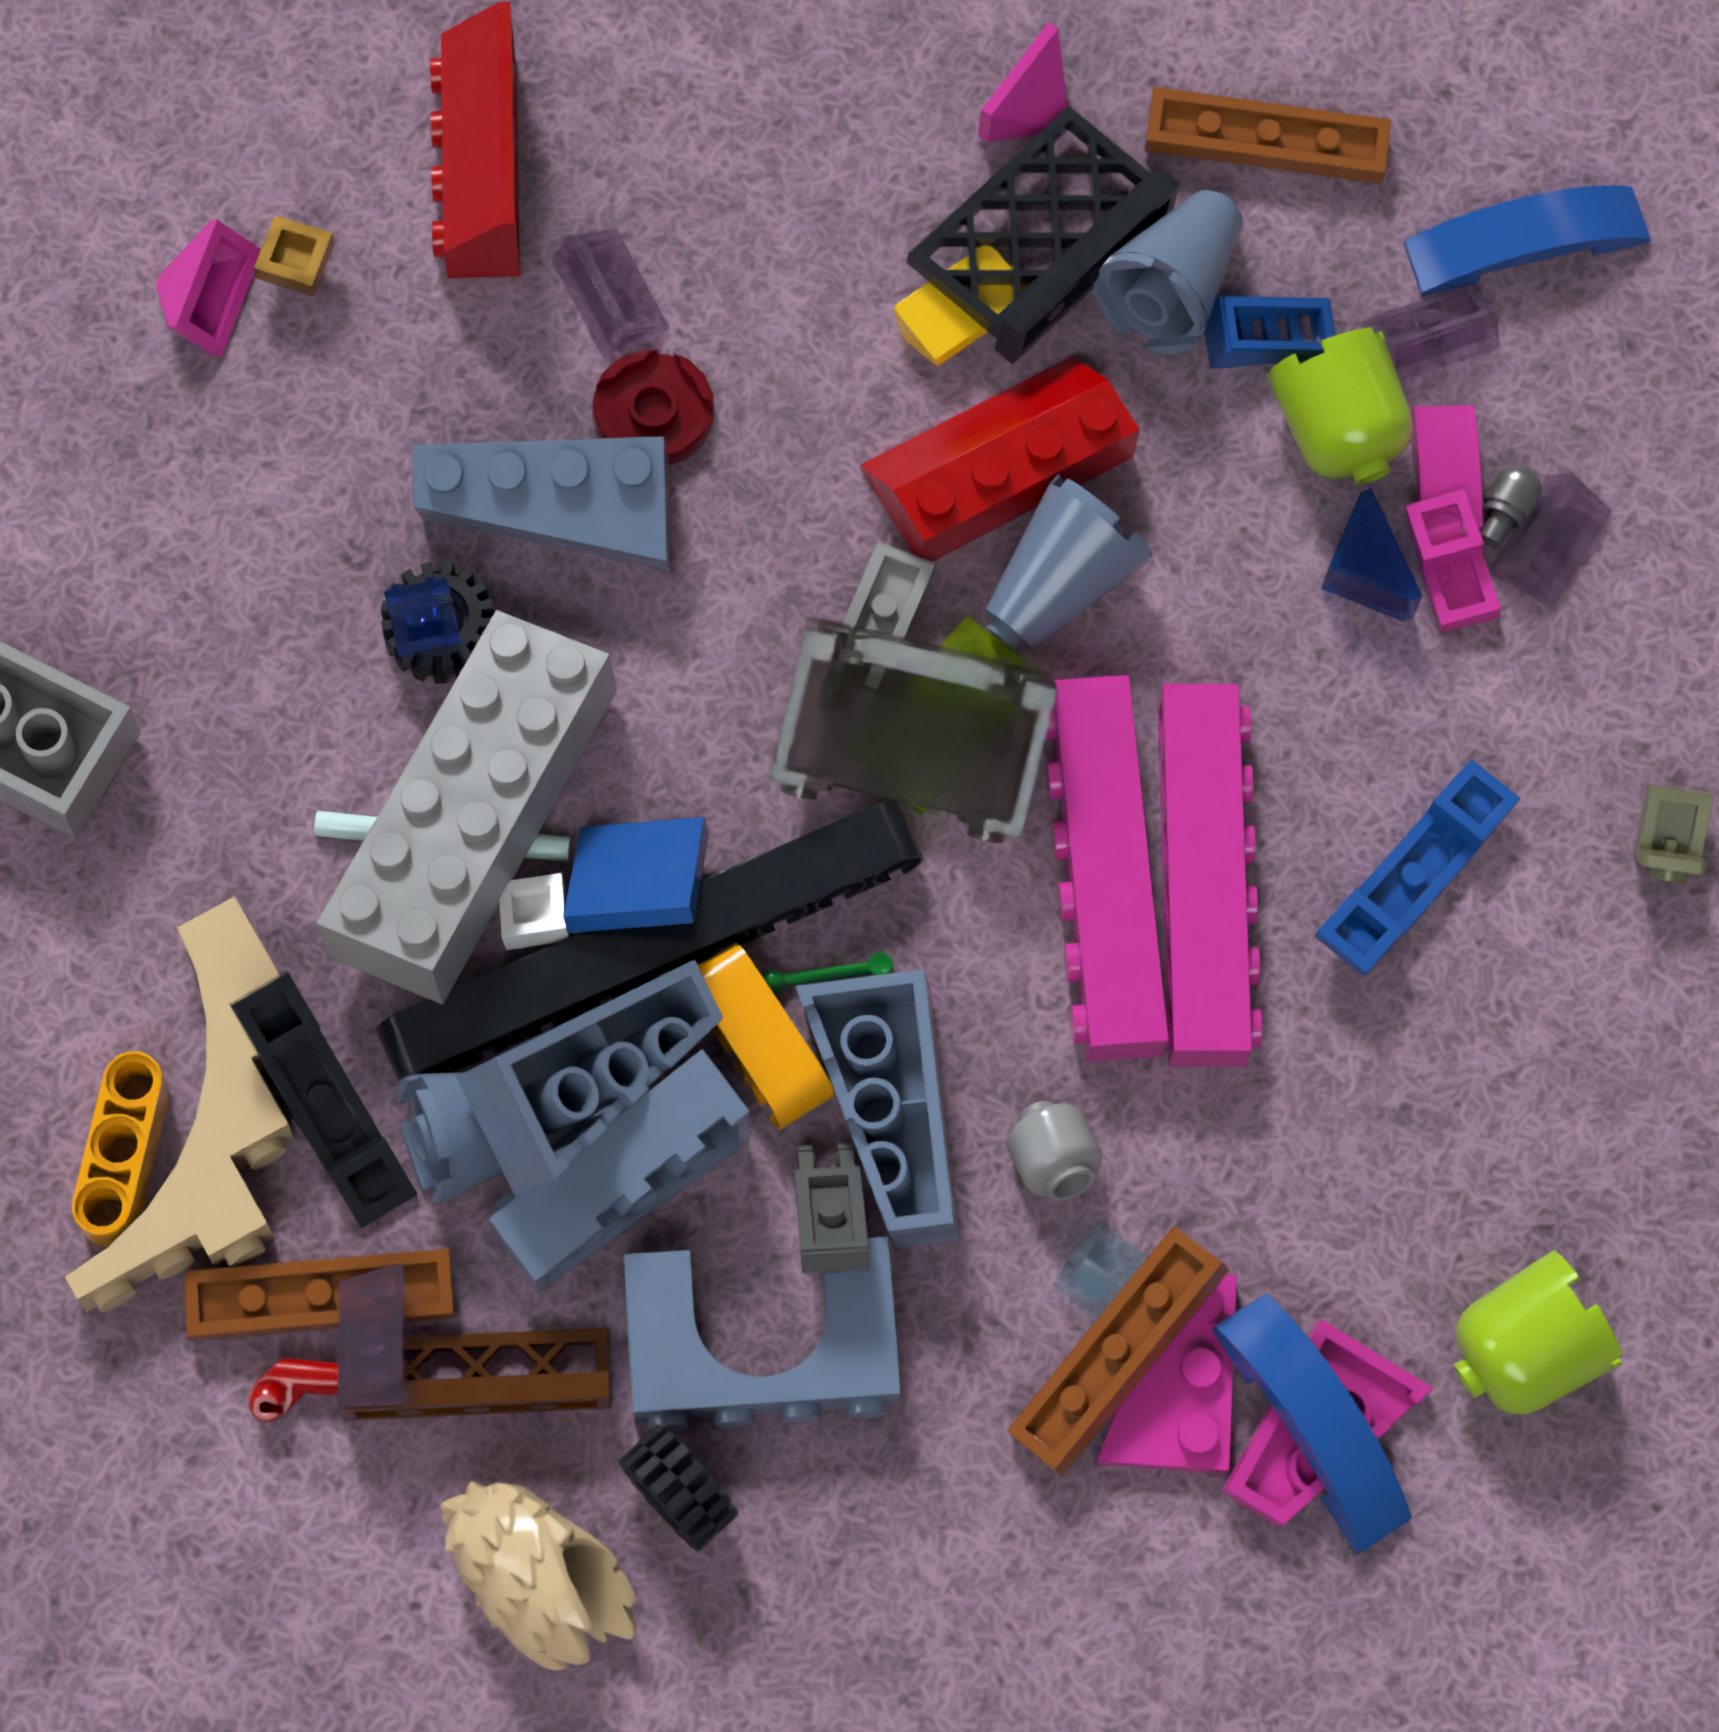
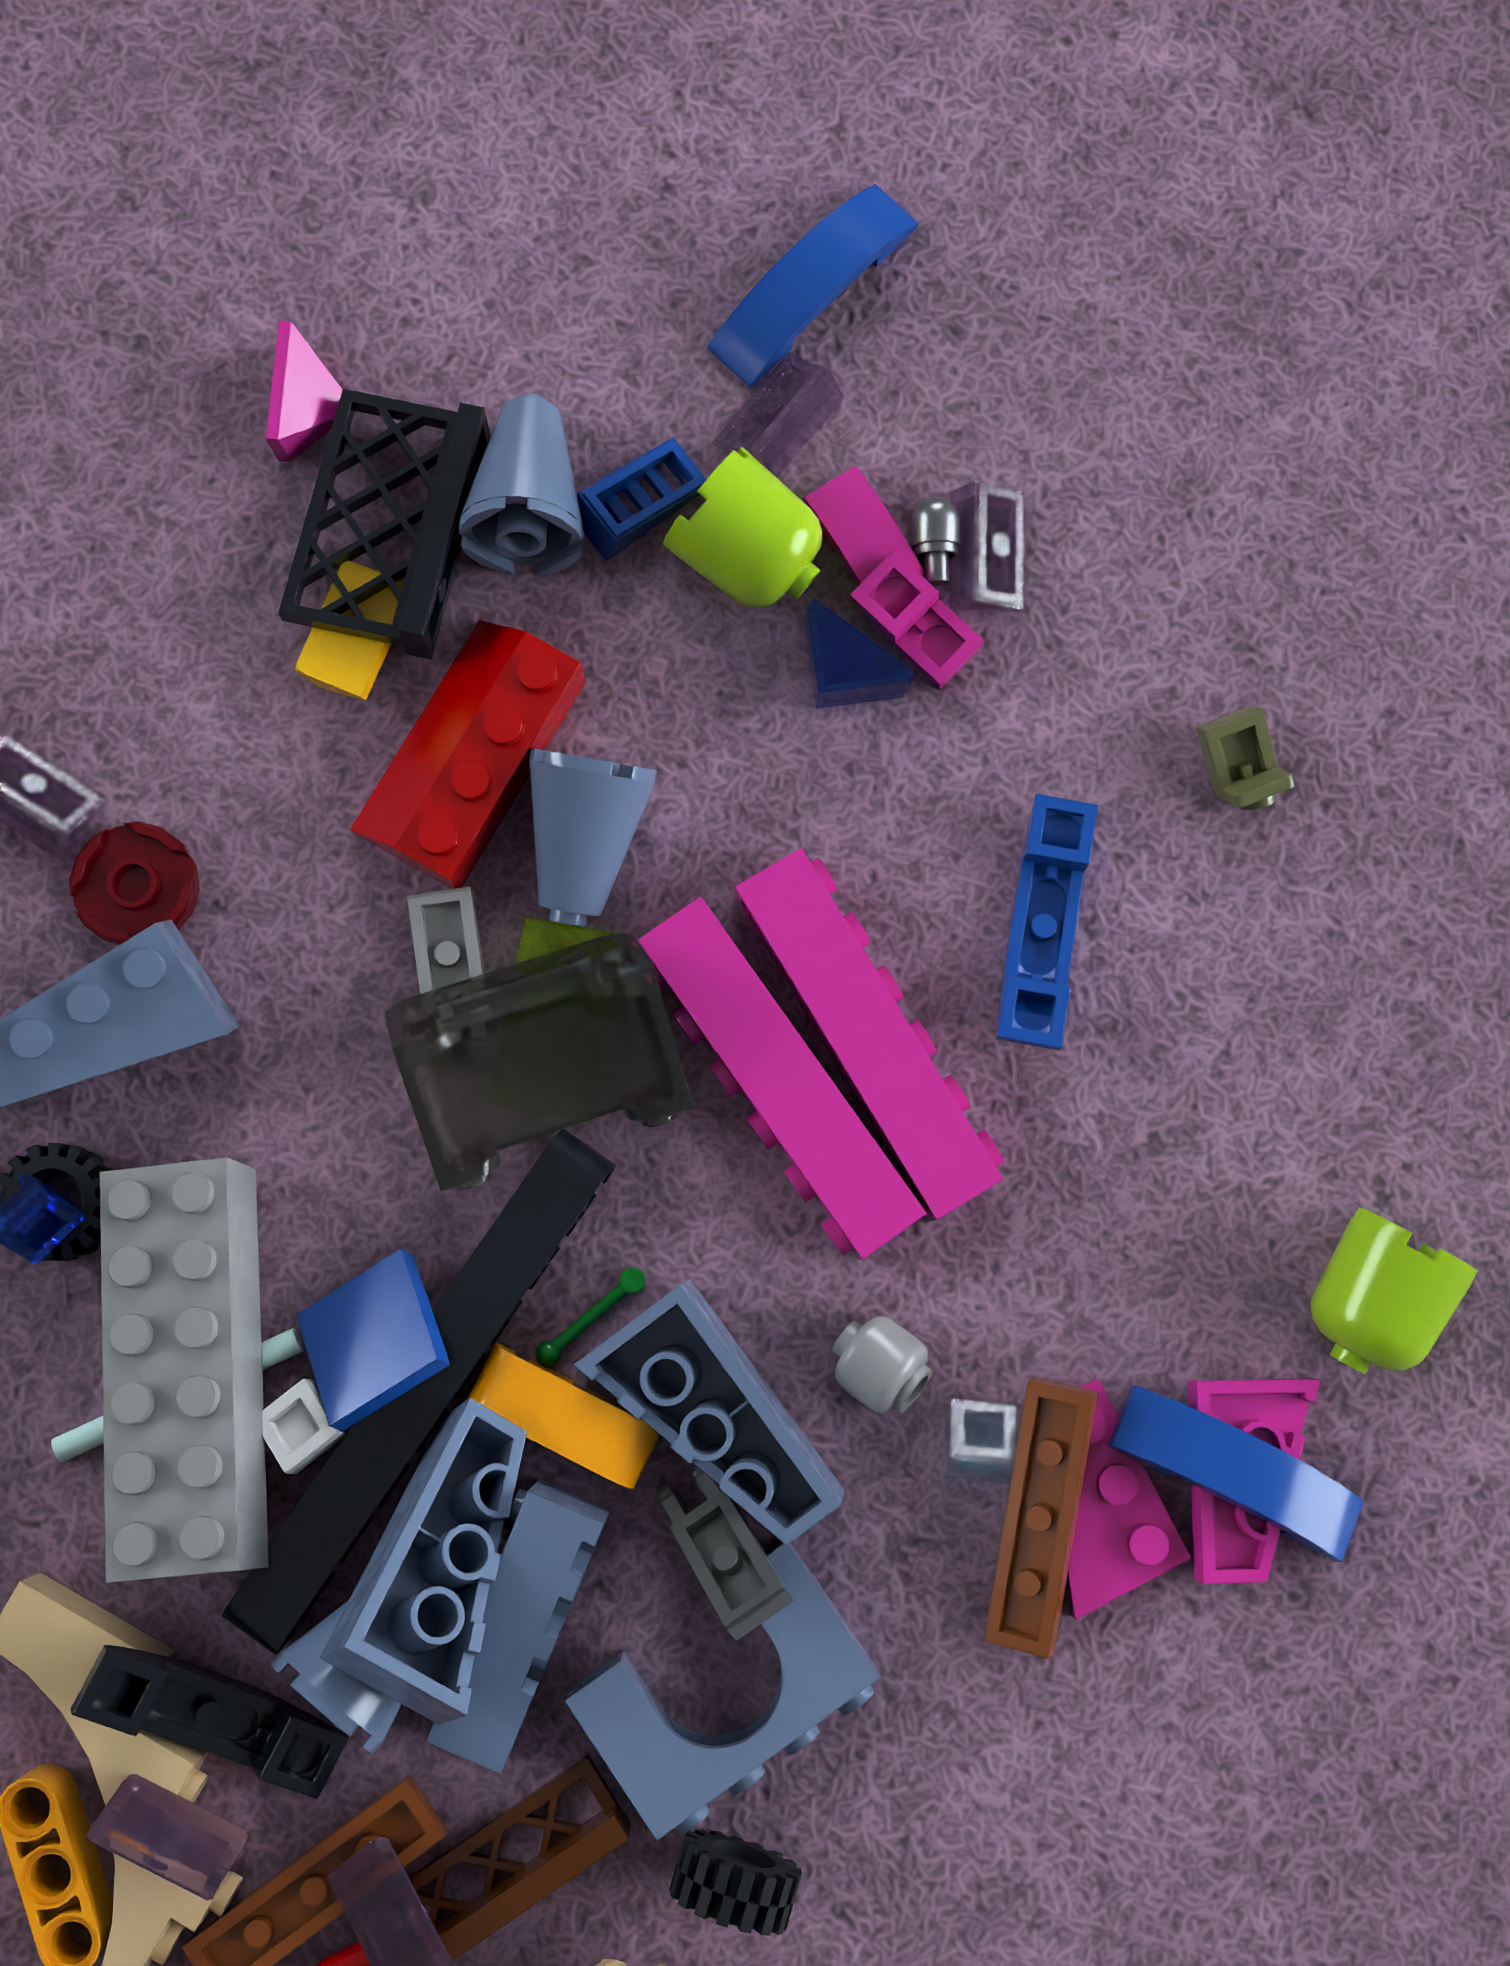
camera: 30 degrees left, 10 degrees up
dark orange plate [1144,86,1391,184] -> none
none -> clear purple slope [86,1774,249,1901]

